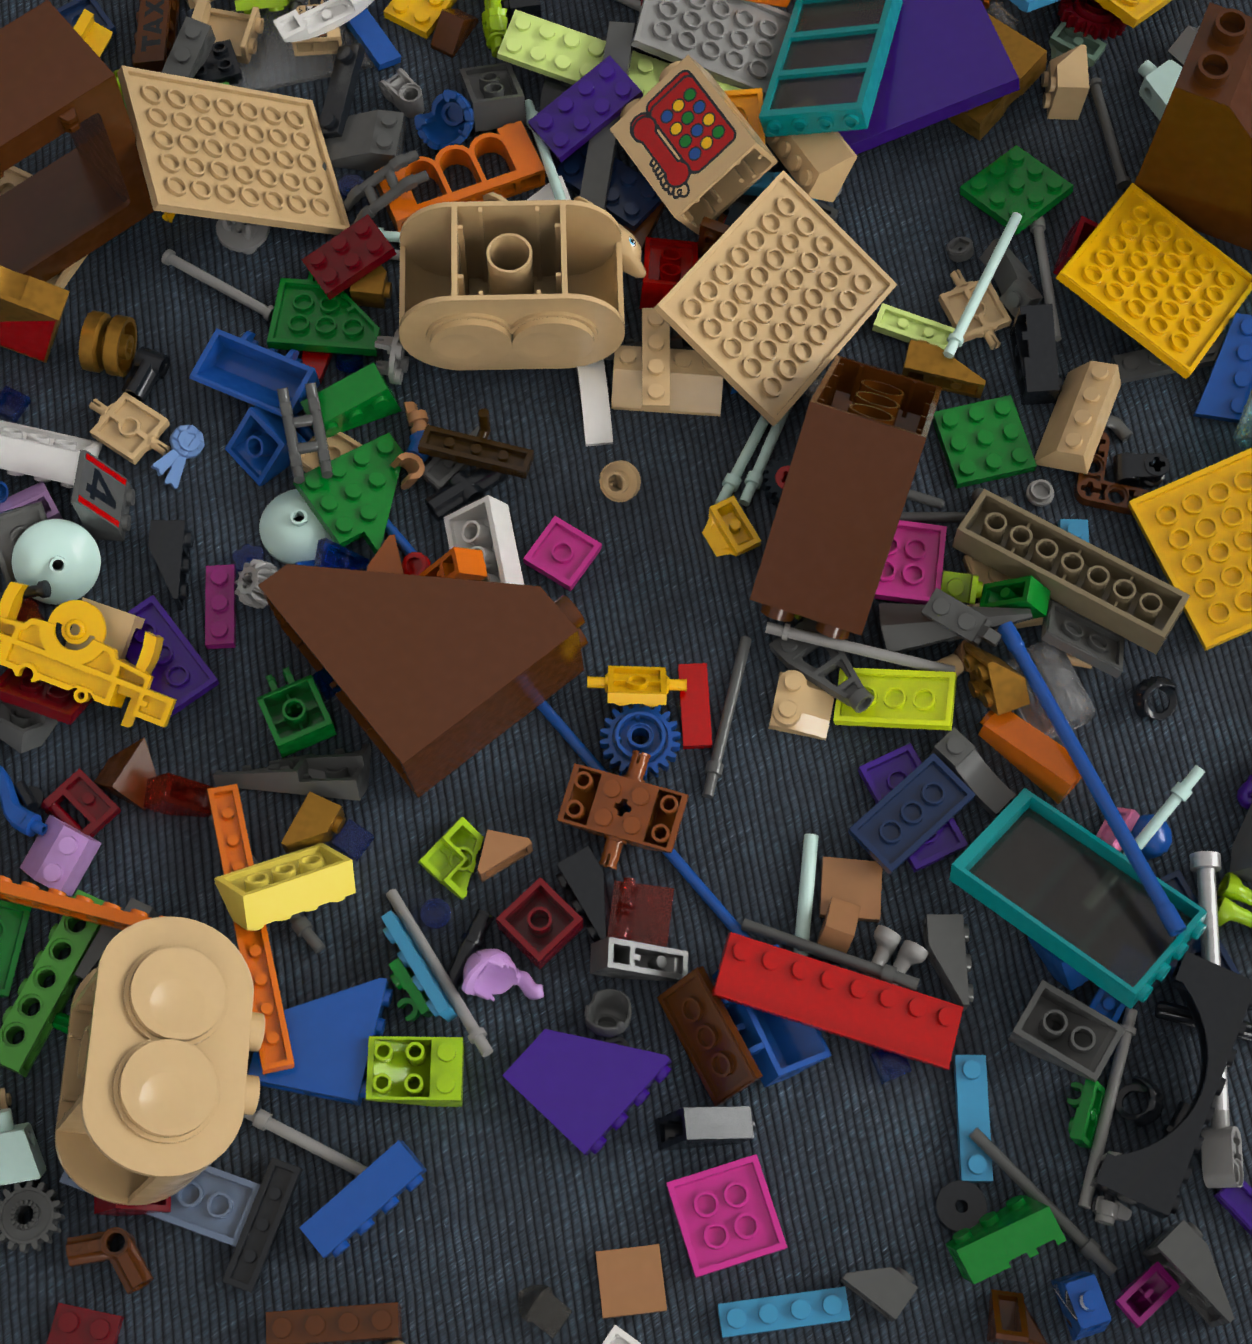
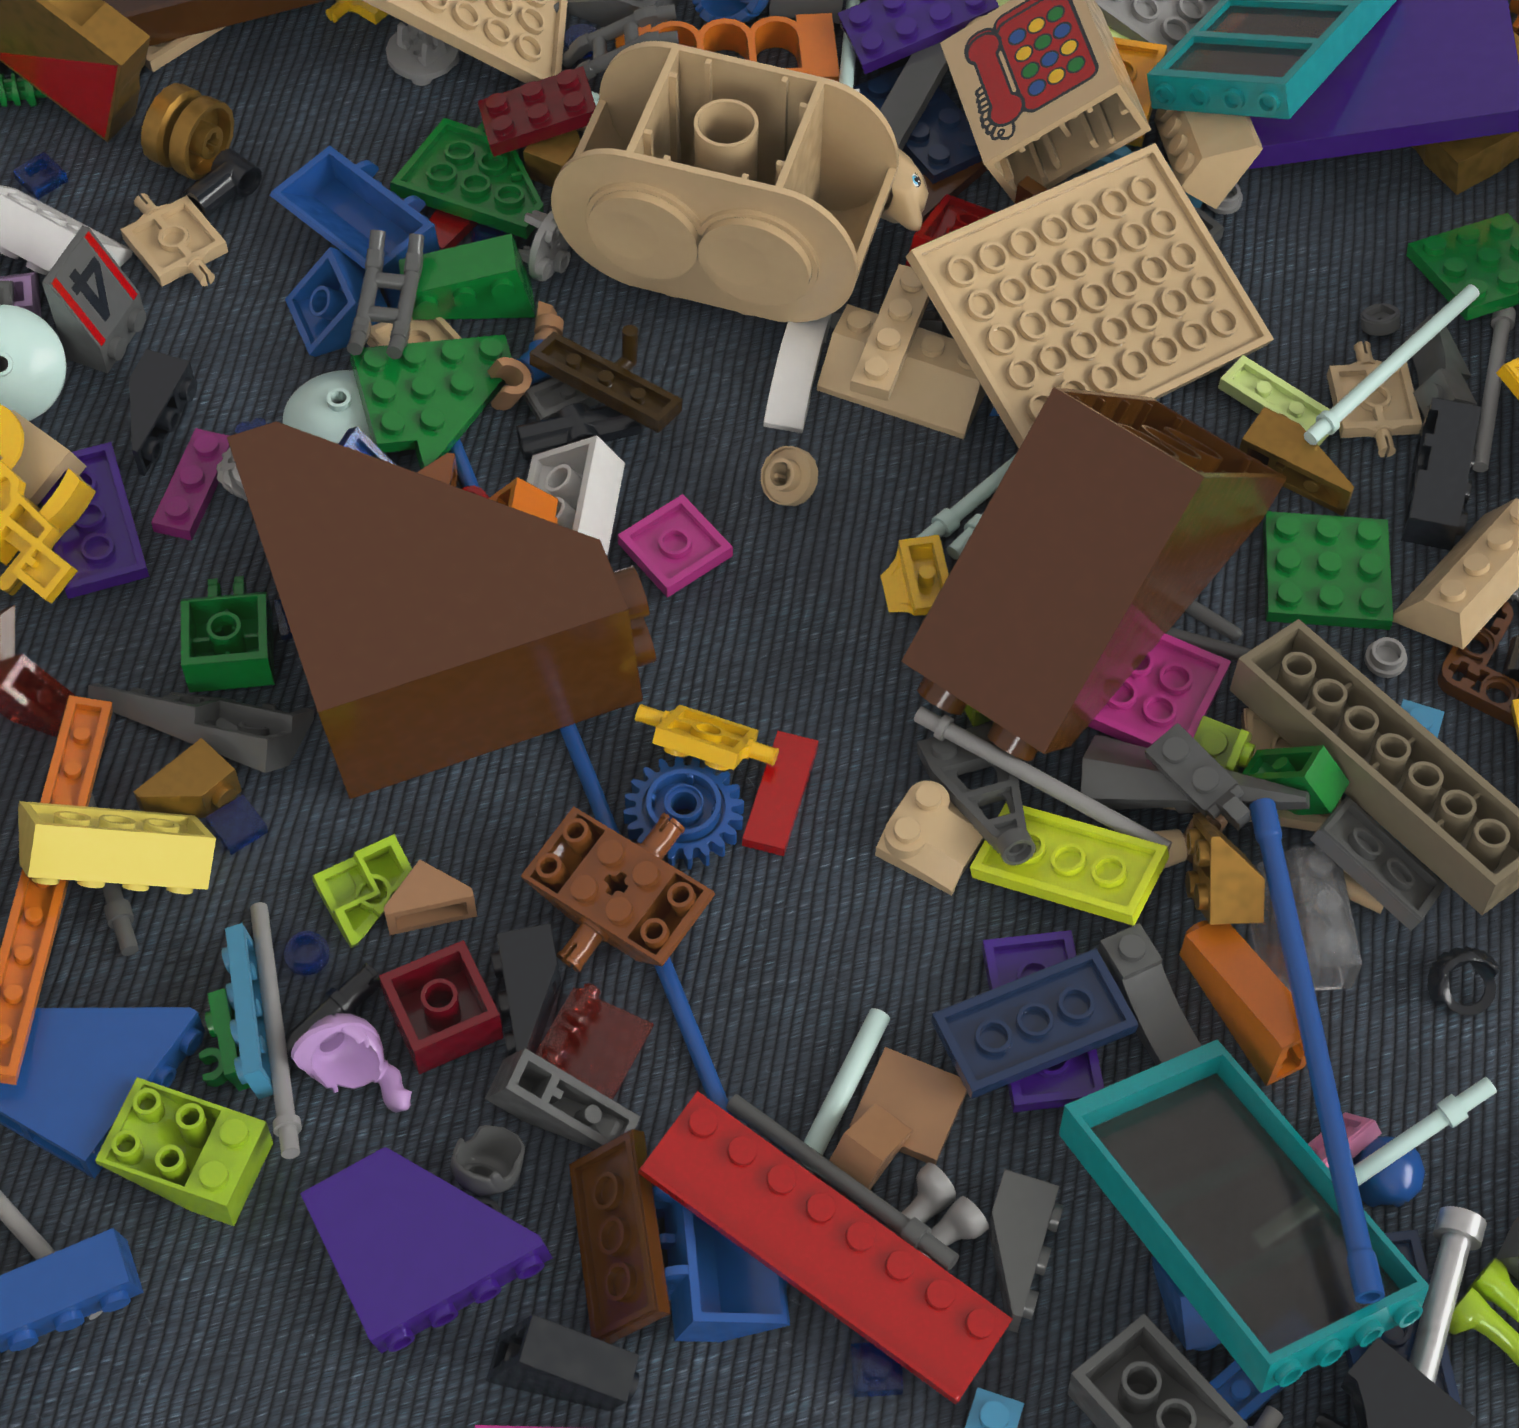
camera: 20 degrees right, 10 degrees down
medium blue piece [151,425,205,489] -> none
light grey bar [162,249,274,322] -> none
dark grey bar [702,636,752,799] -> none

